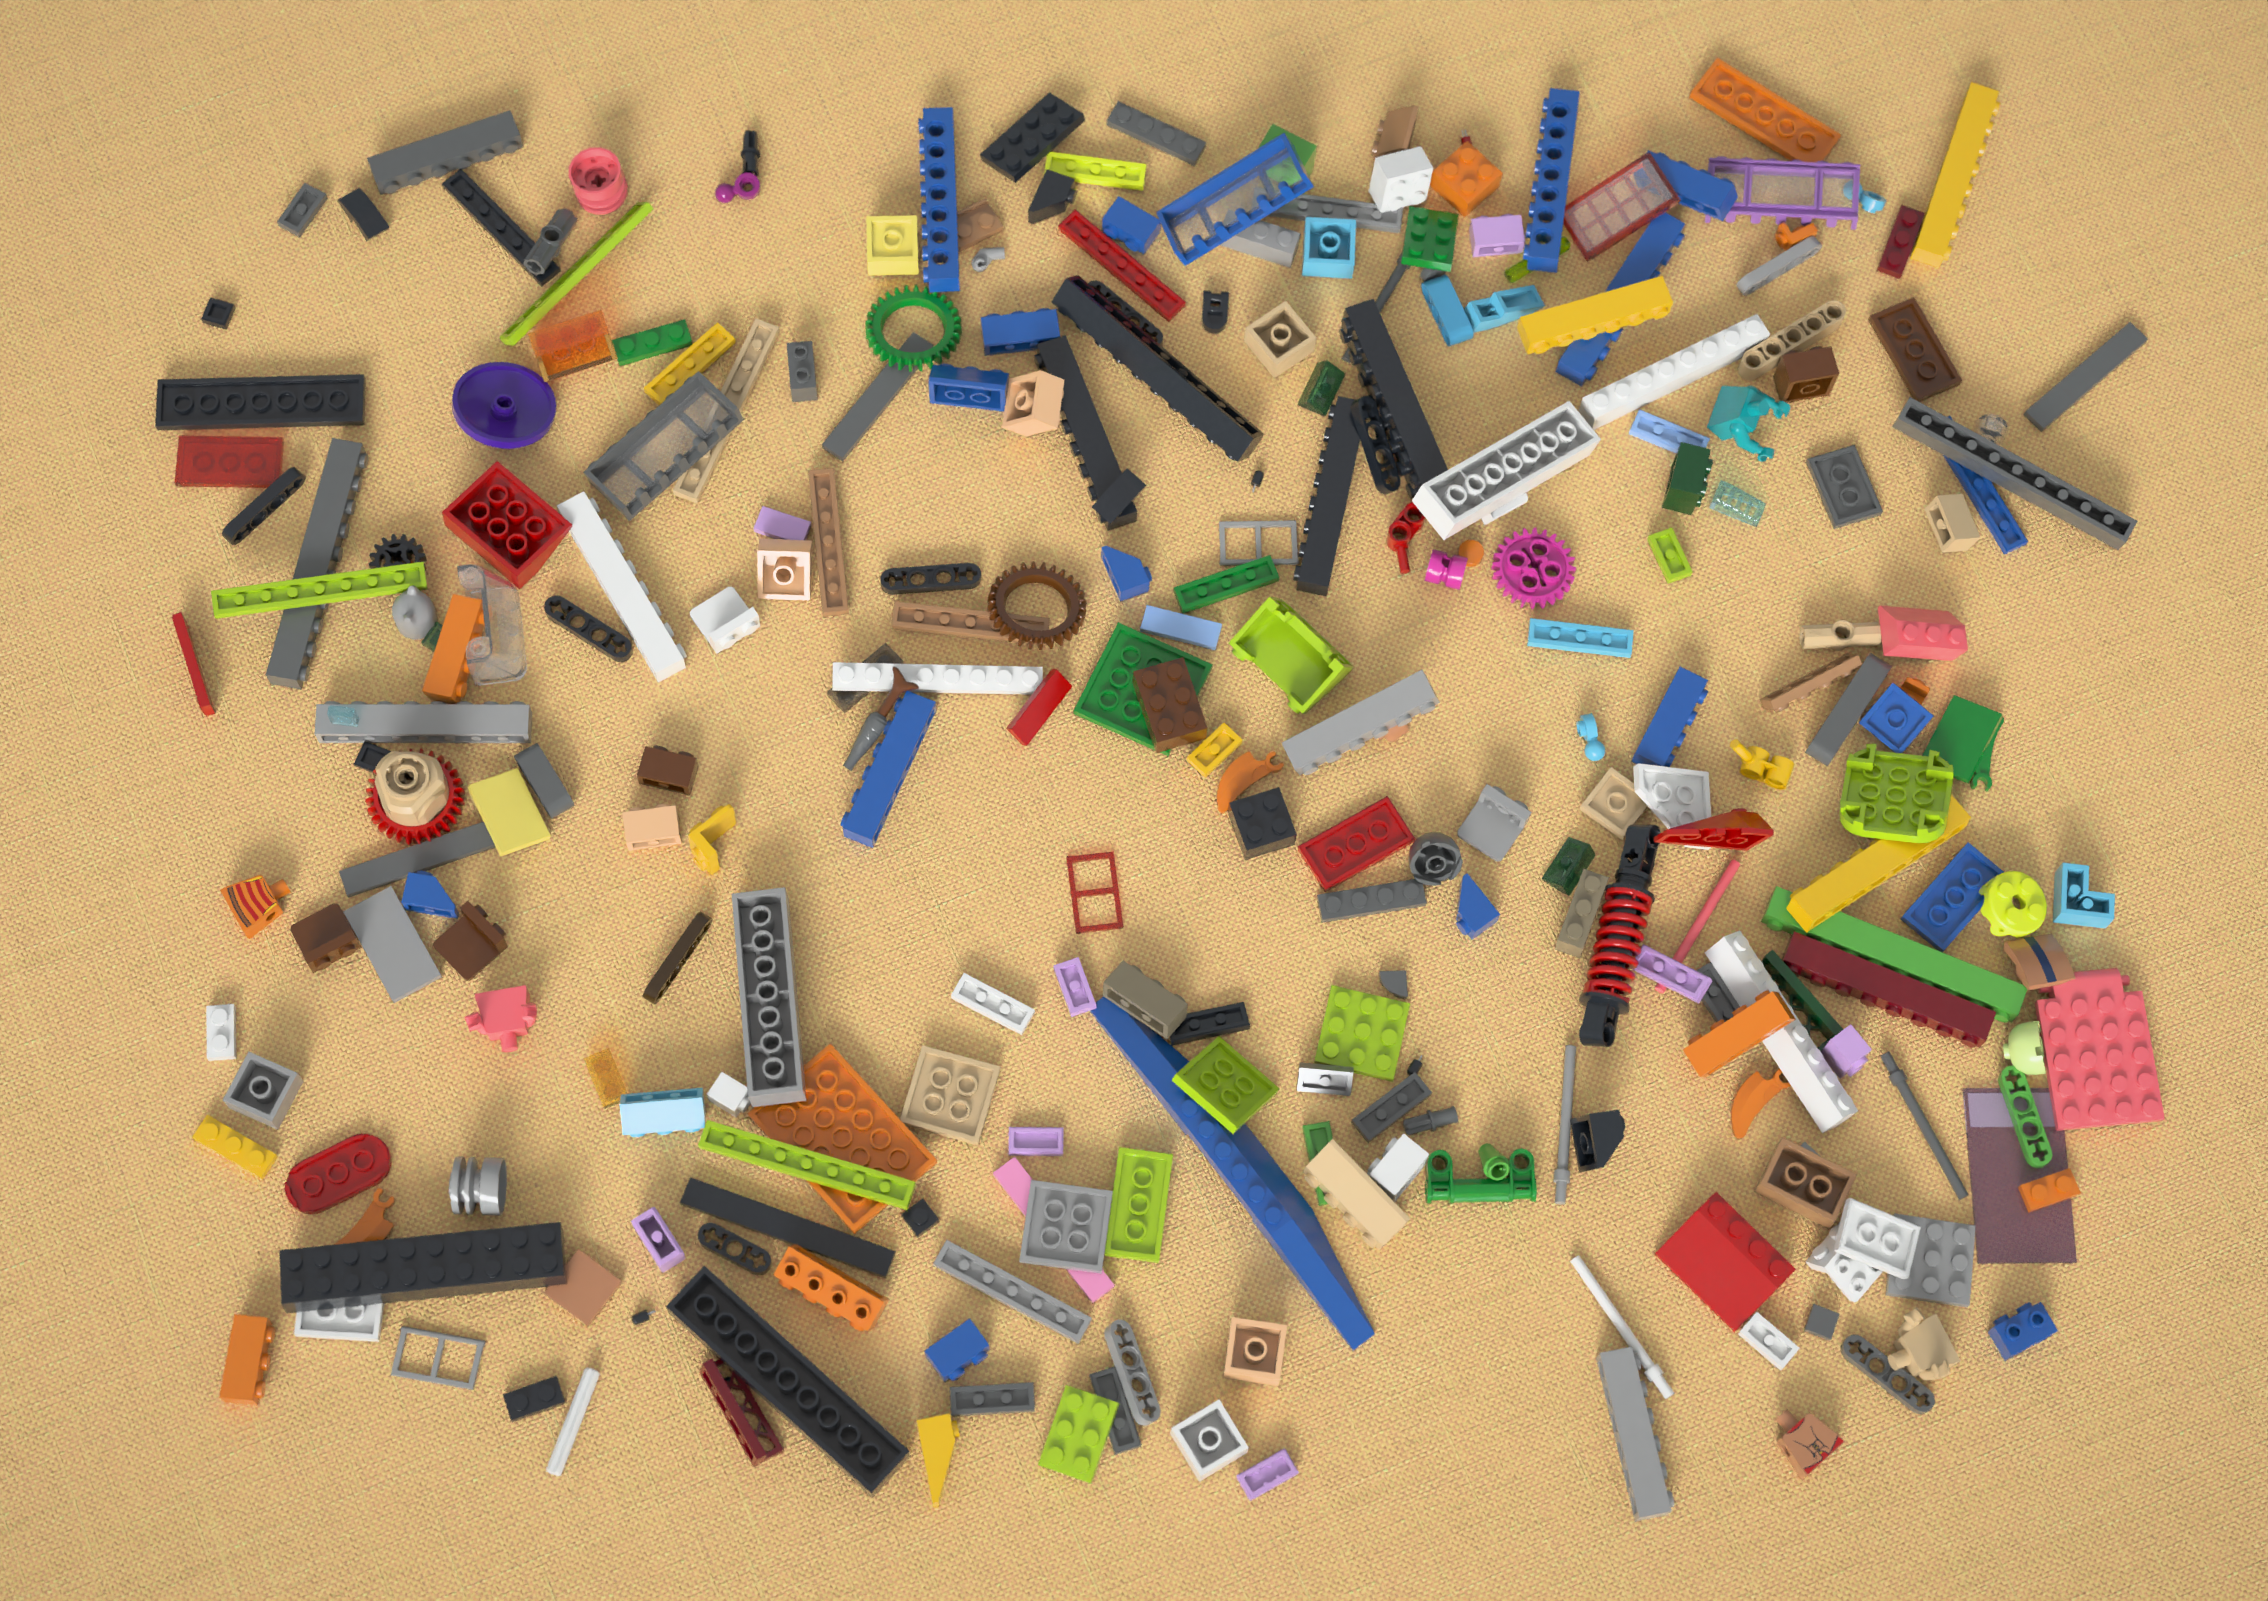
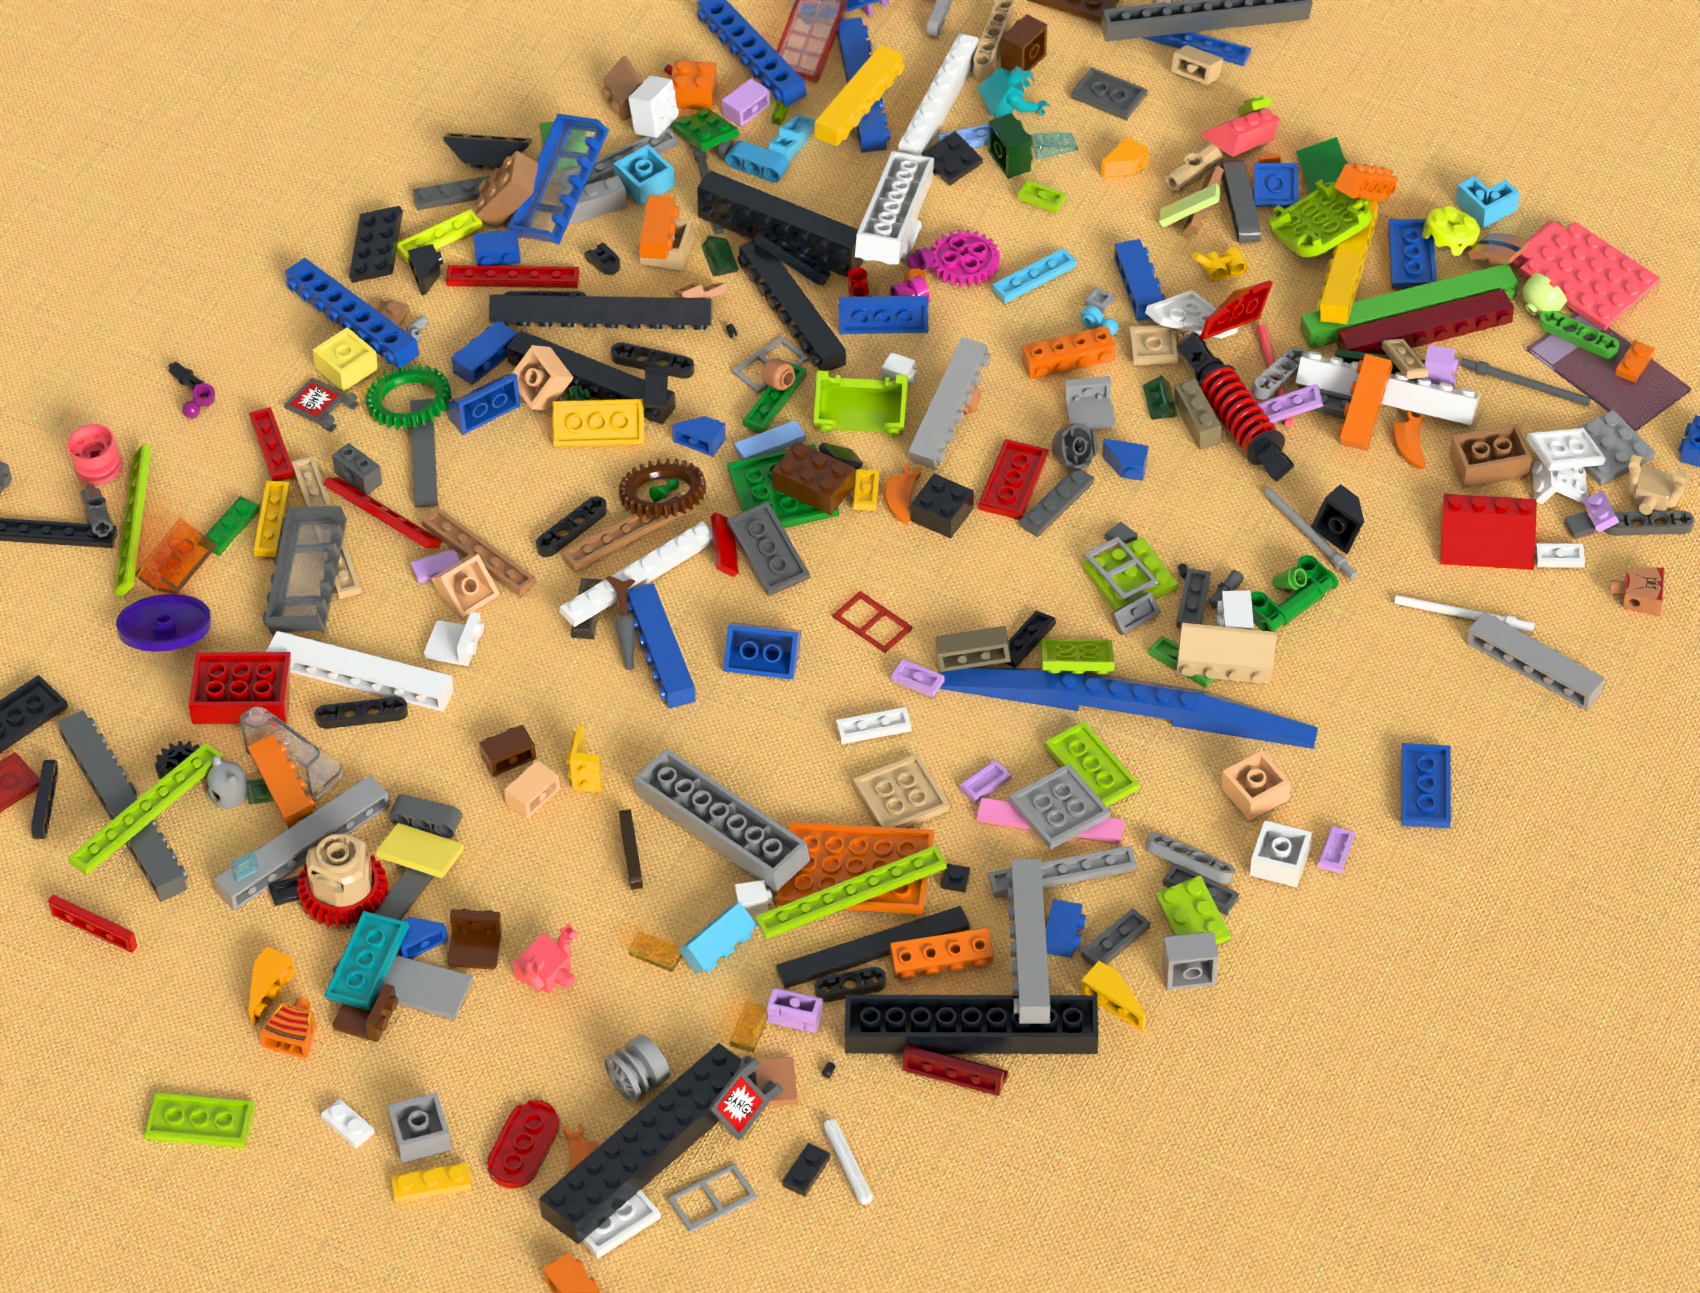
camera: 35 degrees left, 20 degrees down
none -> lime tile [144,1092,255,1148]
none -> red plate [249,407,295,481]
none -> light orange slope [249,946,295,1026]
none -> flag [284,378,359,432]
none -> red tile [323,478,442,549]
none -> teal tile [324,911,409,1011]
none -> black wedge [443,133,532,169]
none -> medium nougat brick [475,151,539,228]
none -> yellow tile [553,399,644,447]
none -> dark green gear [563,385,590,401]
none -> black beam [611,342,695,379]
none -> orange brick [640,195,679,260]
none -> green piece [649,478,679,503]
none -> slope [674,282,728,298]
none -> flag [708,1055,782,1141]
none -> blue slope [723,622,802,679]
none -> dark grey plate [727,502,810,596]
none -> clear yellow plate [730,1001,768,1053]
none -> nougat head [762,358,795,390]
none -> tile [818,442,864,469]
none -> blue plate [839,296,928,334]
none -> white brick [882,353,918,386]
none -> magenta plate [906,247,935,270]
none -> black plate [922,131,983,186]
none -> light grey brick [1006,858,1050,1024]
none -> orange brick [1022,326,1116,380]
none -> light grey tile [1084,287,1115,314]
none -> light grey window [1084,537,1159,601]
none -> light orange slope [1101,137,1149,178]
none -> yellowish green tile [1159,183,1220,227]
none -> light grey brick [1162,932,1219,990]
none -> lime plate [1238,95,1274,116]
none -> light grey beam [1251,347,1306,400]
none -> orange brick [1334,163,1399,201]
none -> tan tile [1382,339,1428,379]
none -> blue plate [1401,743,1451,828]
none -> lavender plate [1582,490,1619,533]

